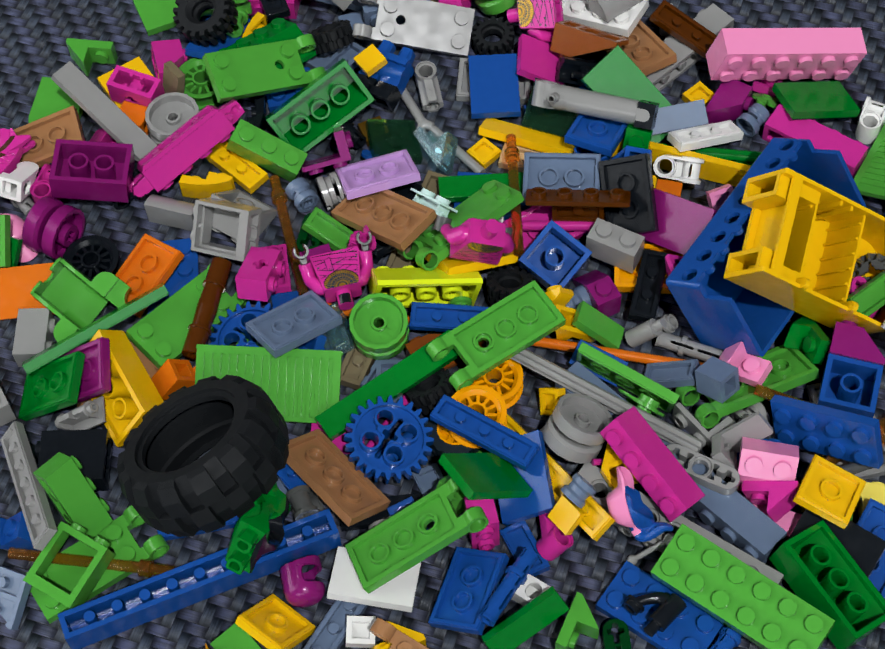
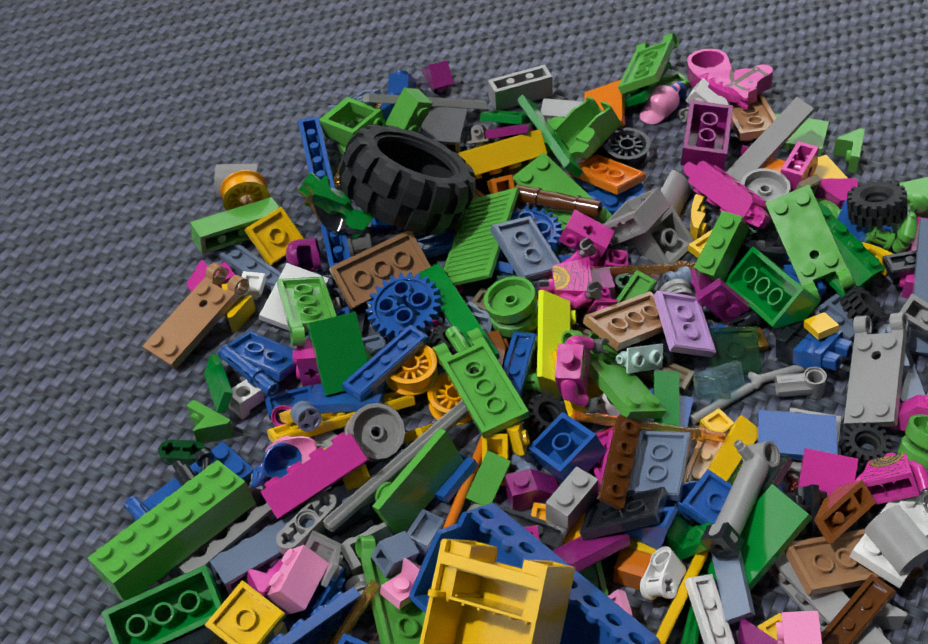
camera: 100 degrees right, 10 degrees down
magenta wheel [22,196,85,260] -> none
none -> bright green piece [445,326,470,353]

